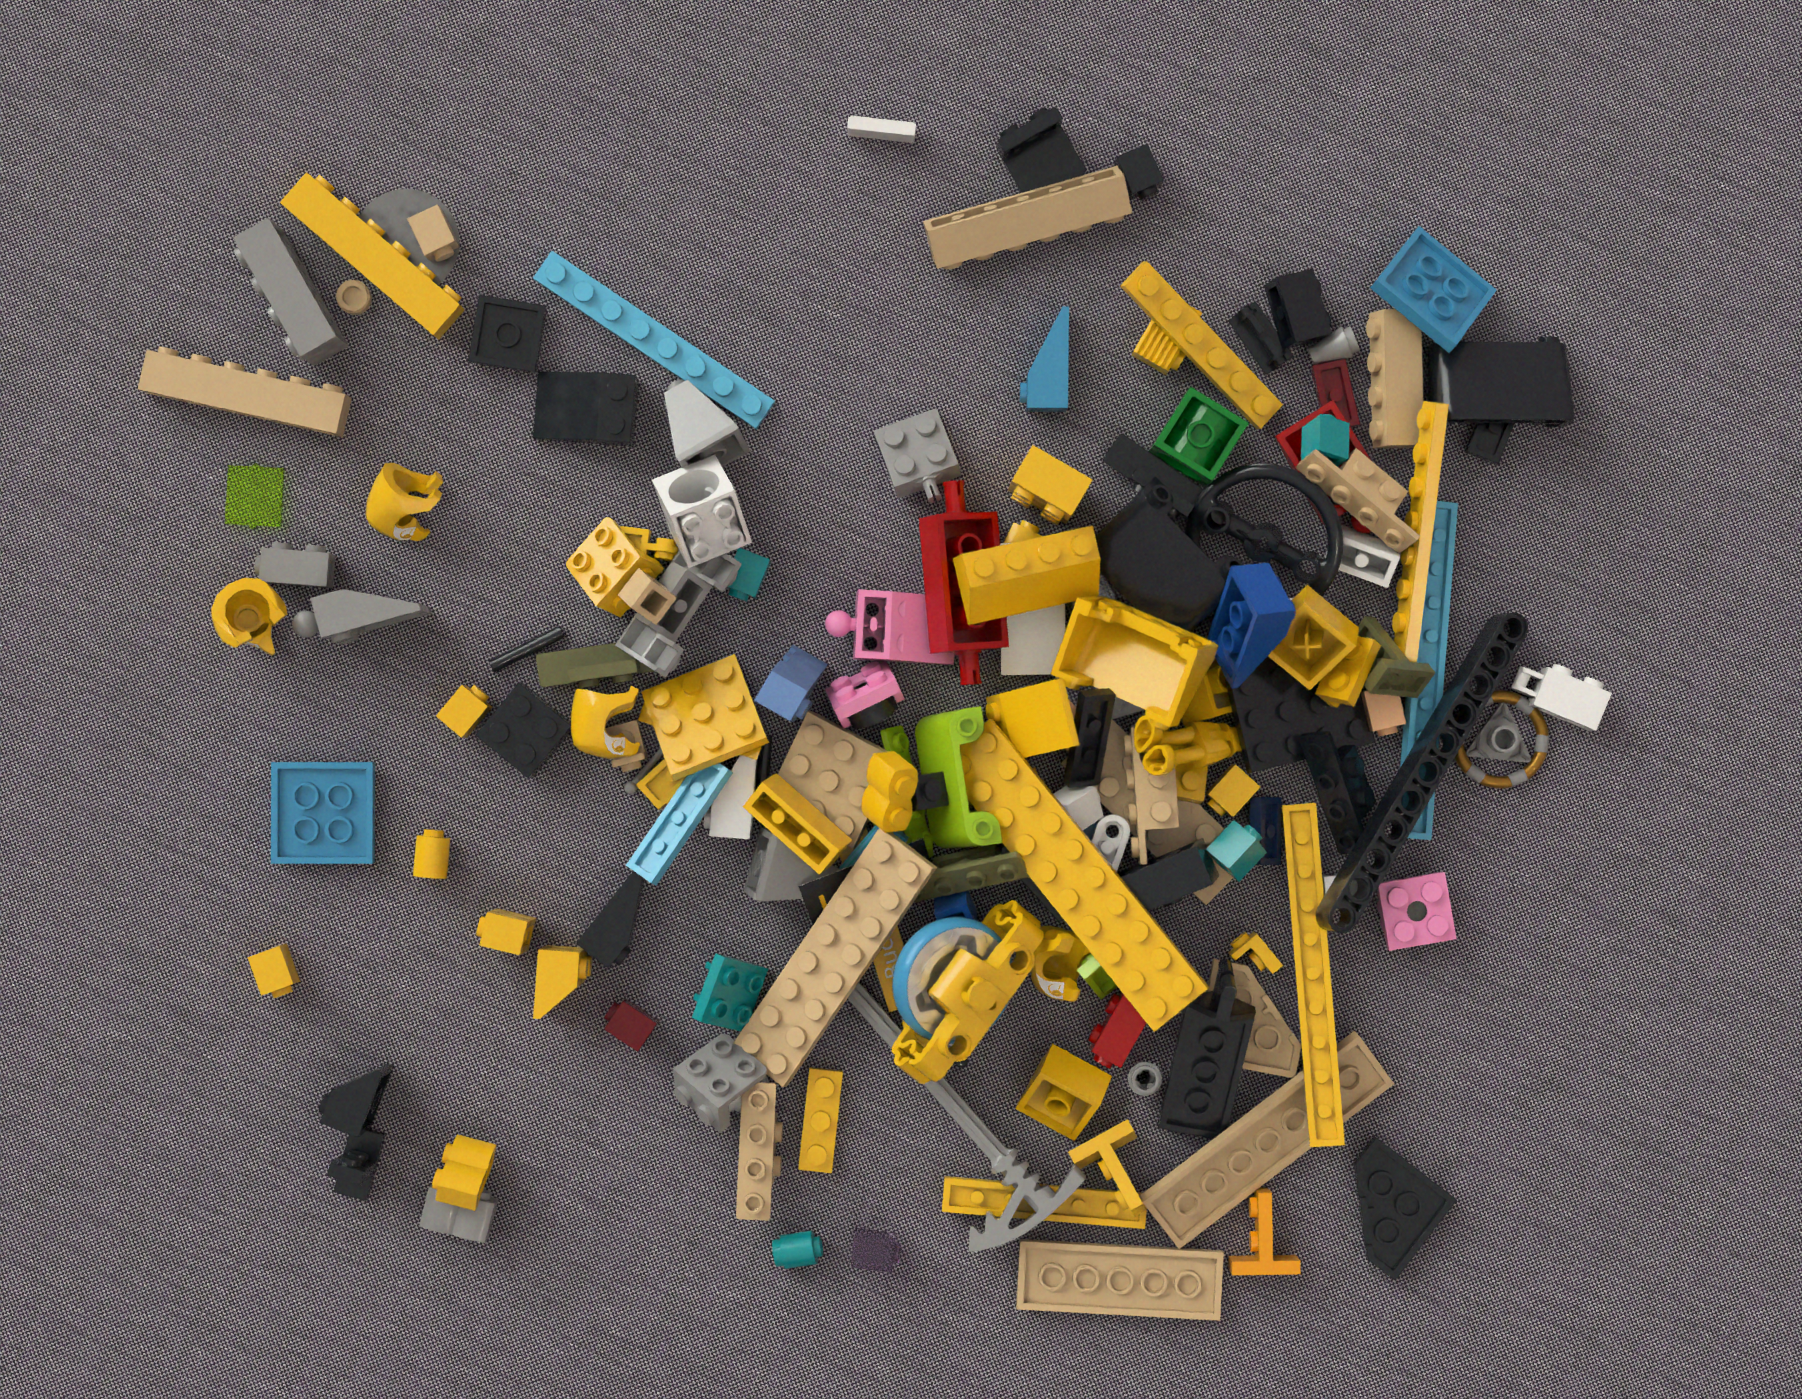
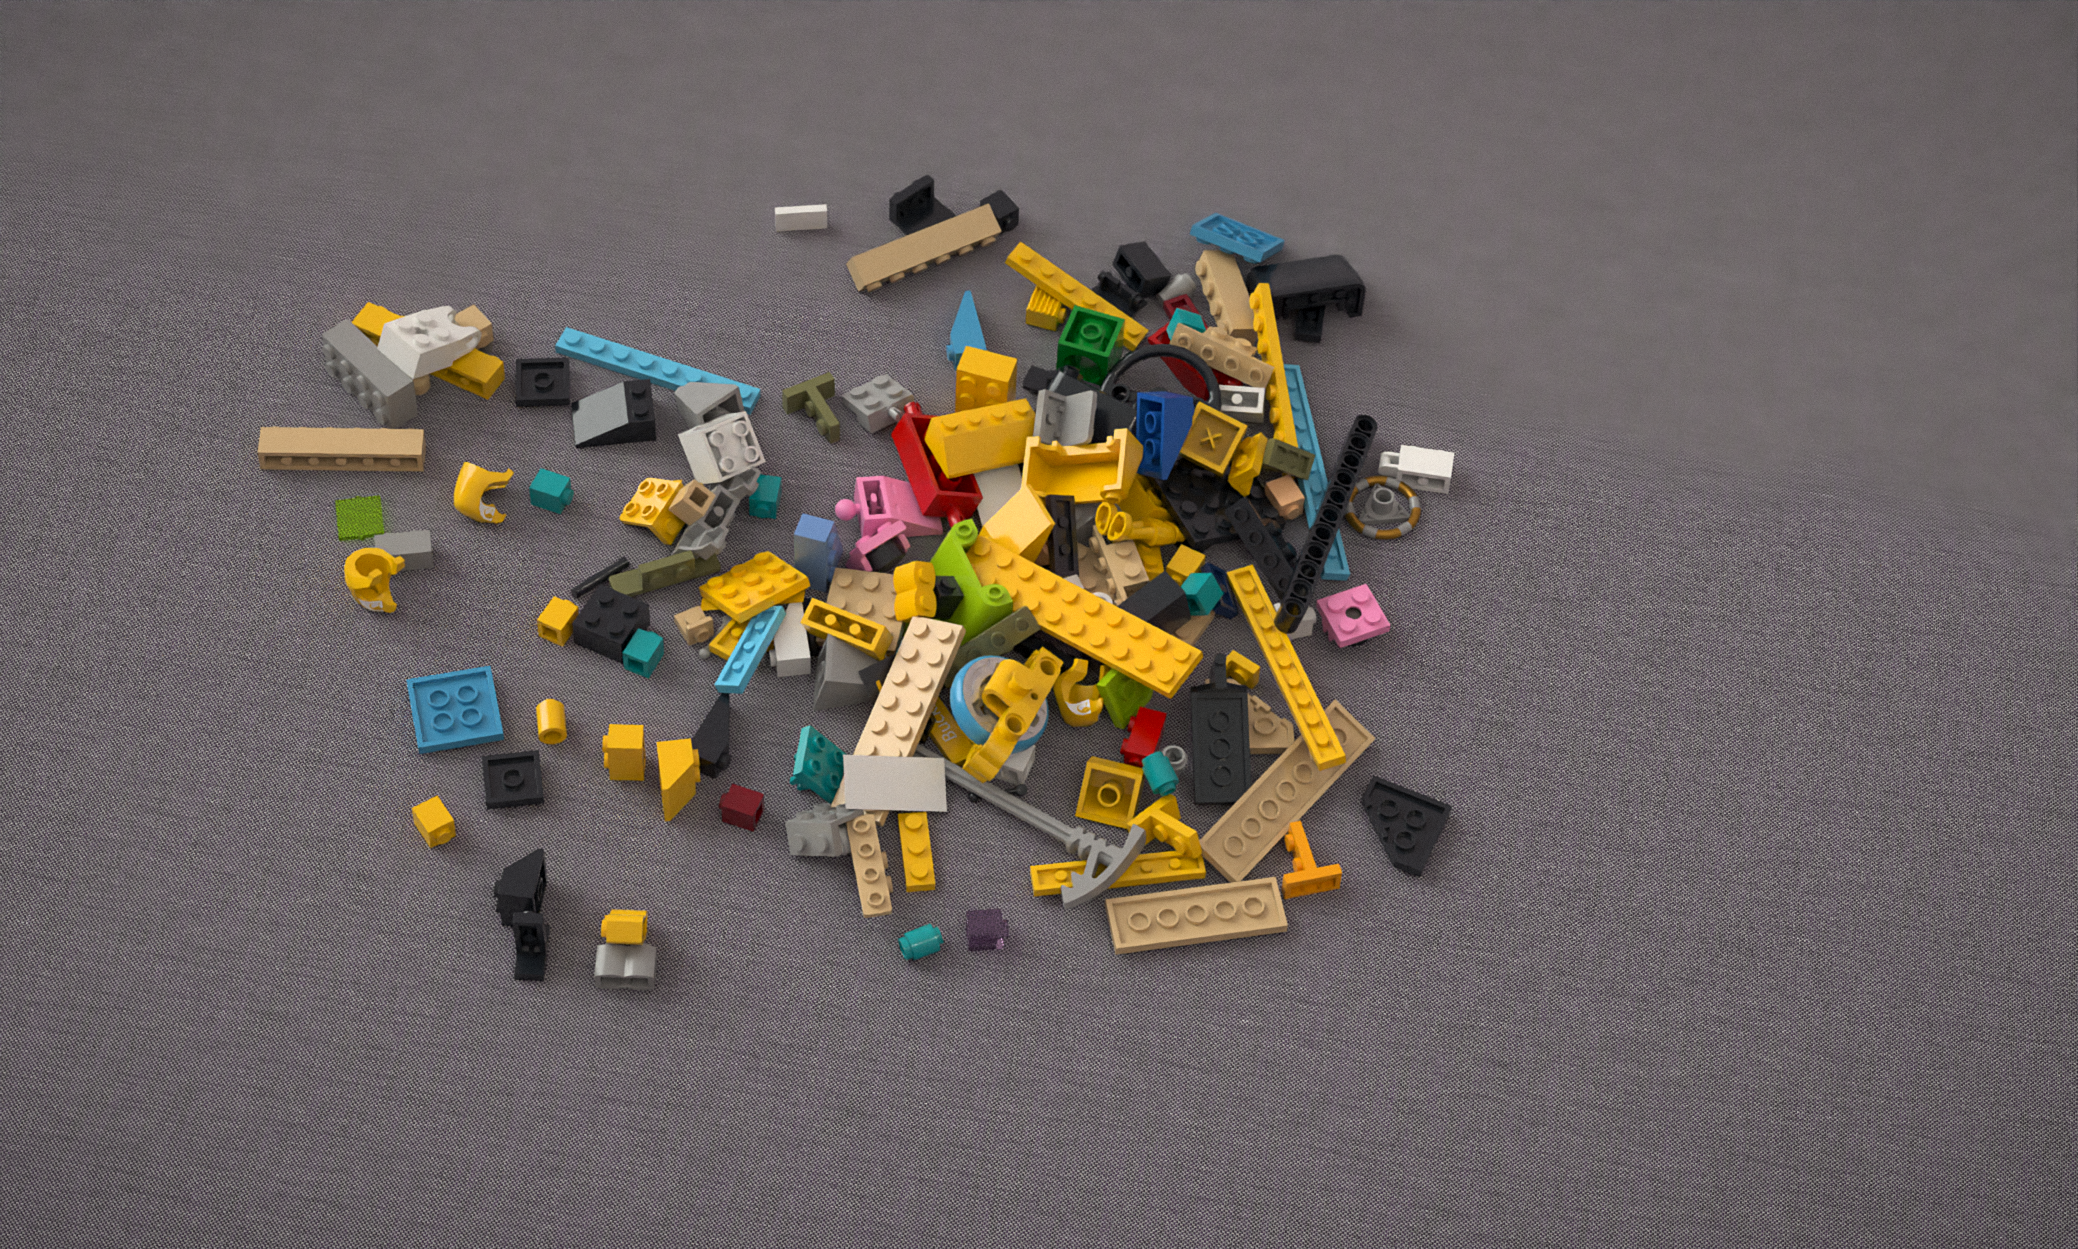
camera: 15 degrees left, 35 degrees down
light grey slope [292,589,432,645] -> none
yellow piece [571,686,640,759] -> none
none -> white brick [377,306,482,379]
none -> black plate [482,750,544,810]
none -> teal brick [529,468,574,514]
none -> teal brick [623,628,664,679]
none -> olive bracket [782,372,840,444]
none -> white sticker [843,755,947,812]
none -> light grey bracket [1033,389,1097,446]
none -> teal brick [1142,751,1179,796]

